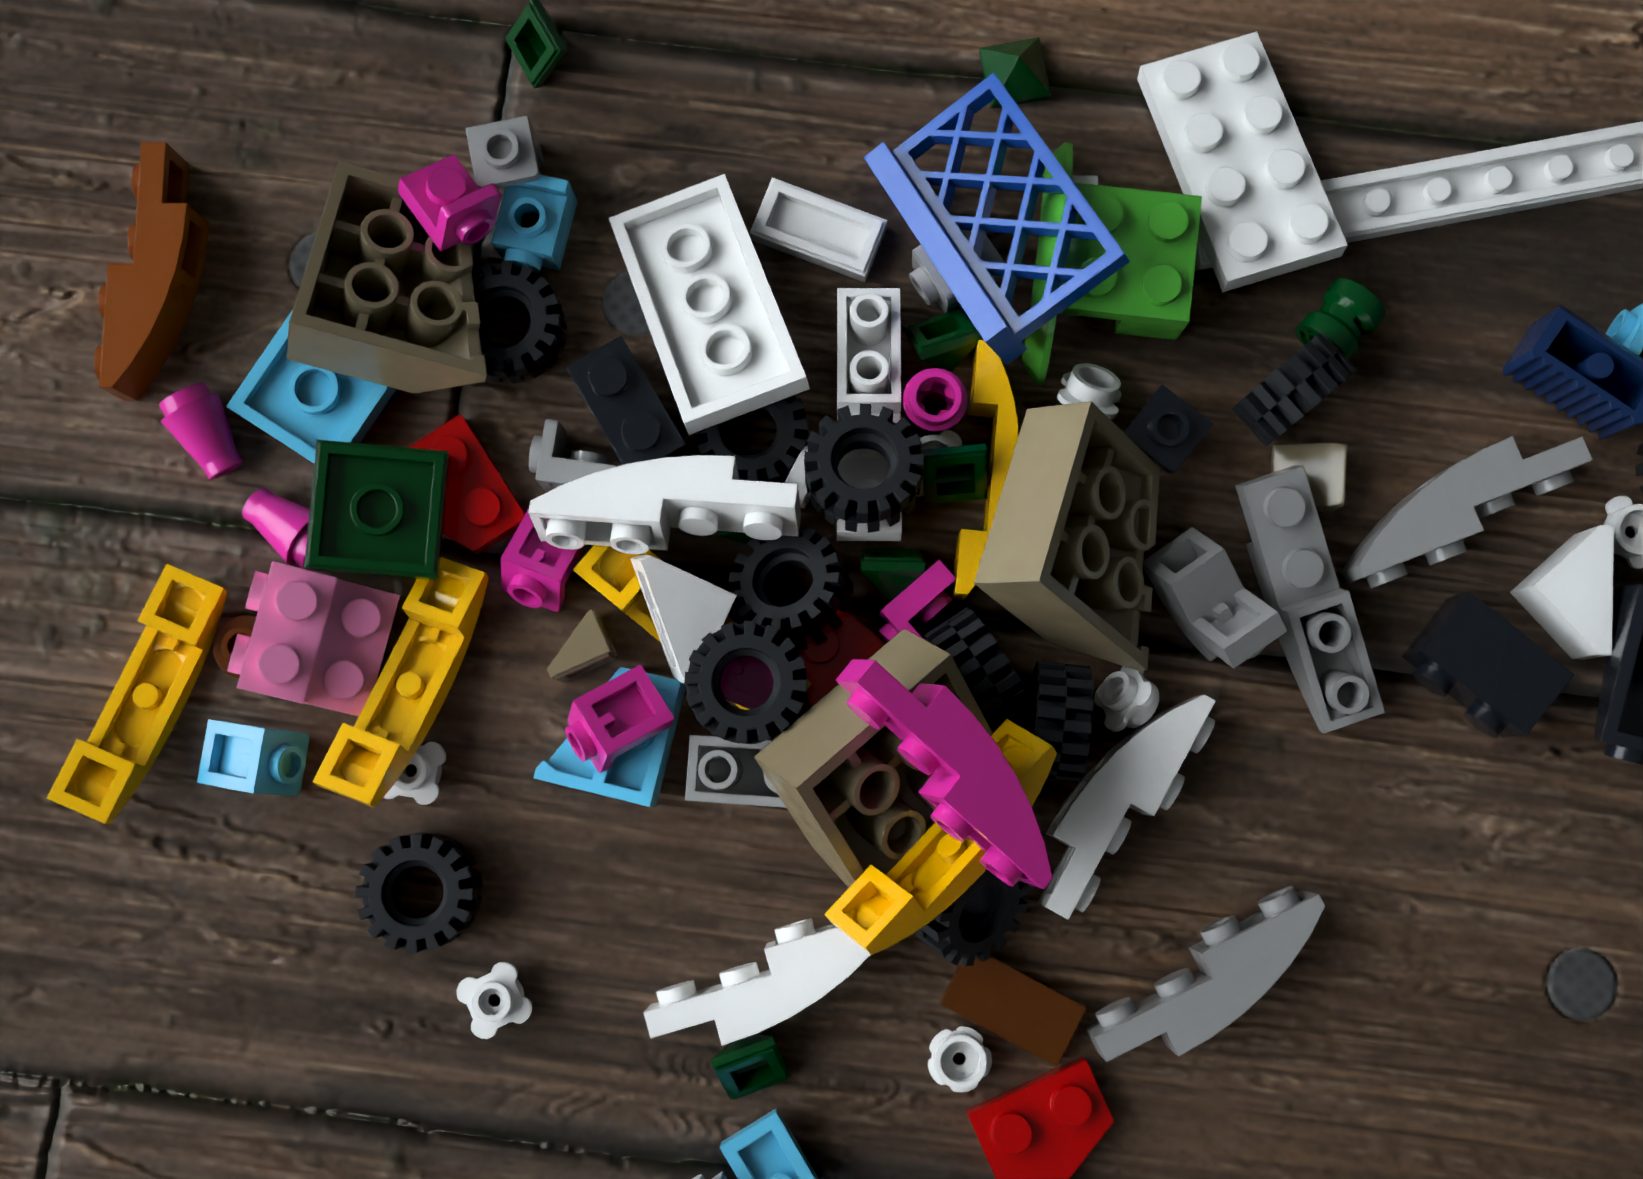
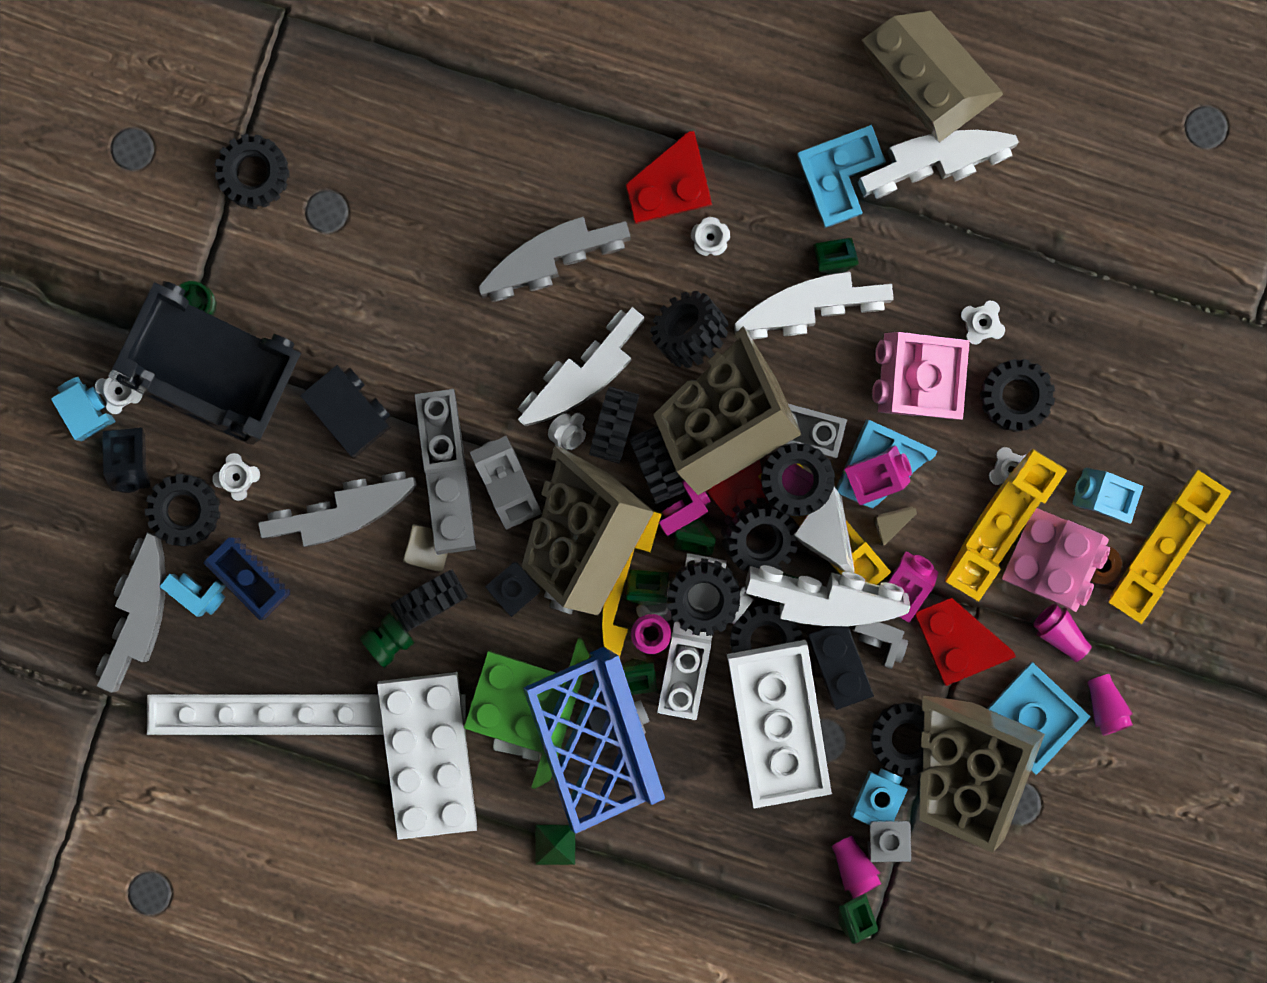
camera: 175 degrees left, 5 degrees up
dark orange slope [94,141,209,401] -> none
dark green tile [304,440,450,581] -> none
dark pink bracket [398,154,502,252] -> none
white tile [750,177,887,283] -> none
yellow slope [824,719,1057,955] -> none
dark pink slope [835,659,1053,889] -> none
reddish brown tile [940,956,1086,1067] -> none
white plate [1057,363,1122,419] -> none
white slope [1510,525,1614,660] -> none
none -> dark pink cone [831,836,881,898]
none -> bright pink plate [872,332,970,420]

